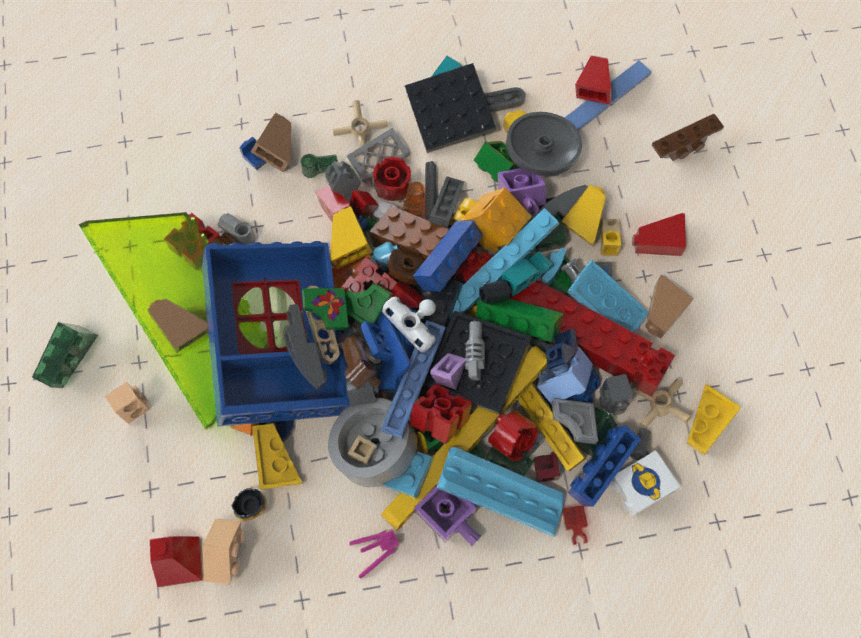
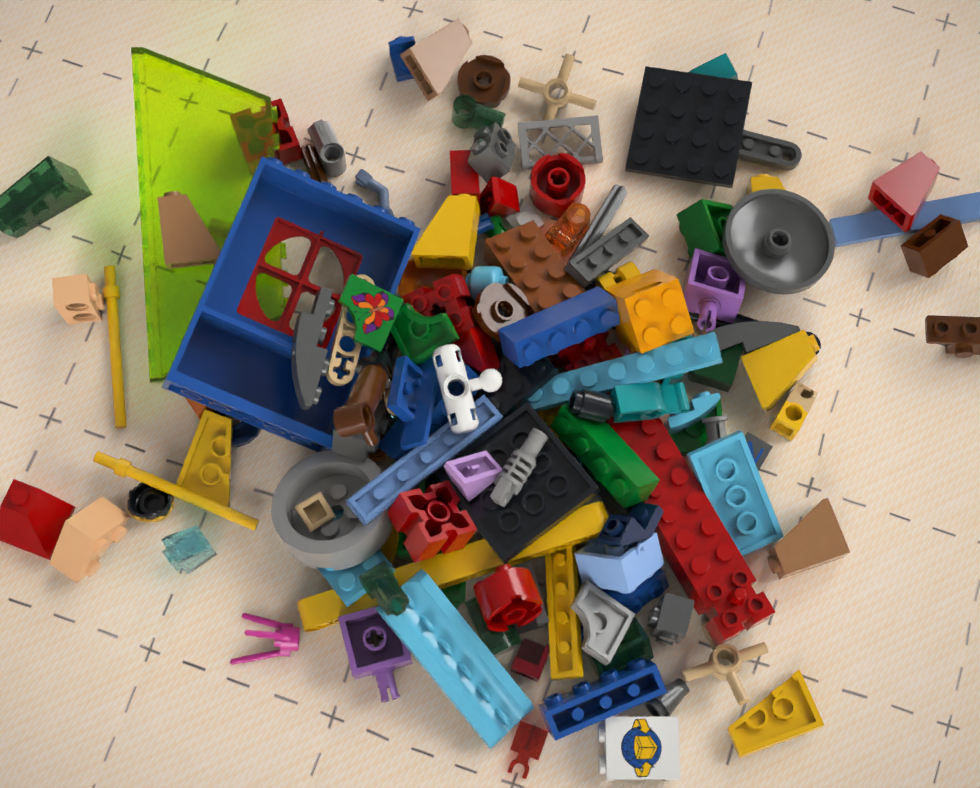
camera: 25 degrees right, 5 degrees up
red slope [632,213,686,256] -> none
none -> yellow bar [93,451,259,531]
none -> yellow bar [102,265,127,429]
none -> clear light blue slope [161,525,217,574]
none -> sand blue arm [355,169,394,216]
none -> clear green piece [358,561,410,617]
none -> reddish brown plate [457,55,511,108]
none -> reddish brown brick [900,214,969,278]

